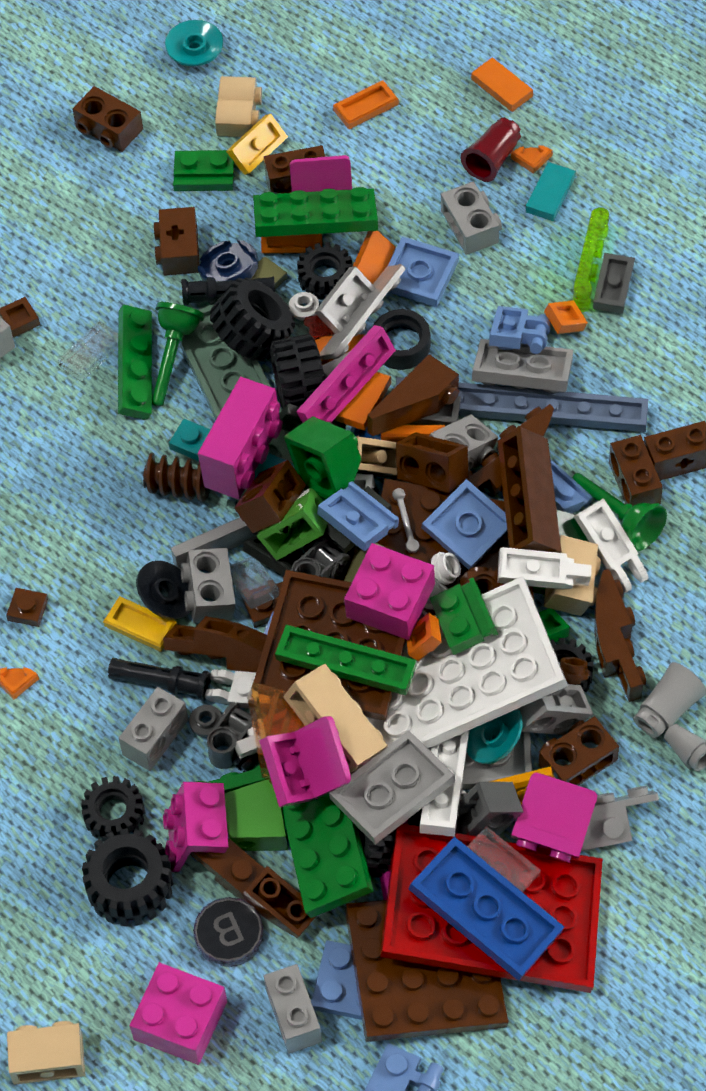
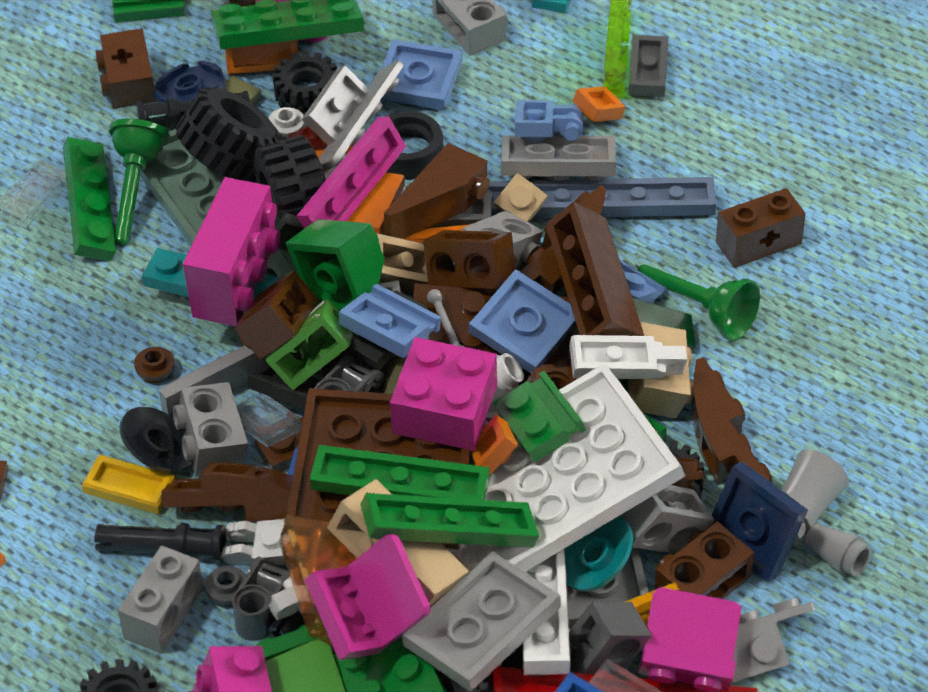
camera: 10 degrees left, 10 degrees down
reddish brown piece [143,452,210,502] -> none
orange tile [353,231,396,284] -> none
white hinge [574,499,649,593] -> none
reddish brown brick [609,435,663,505] -> none
none -> reddish brown plate [134,347,175,383]
none -> green plate [360,493,539,548]
none -> tan plate [494,173,548,223]
none -> dark blue plate [709,462,808,582]

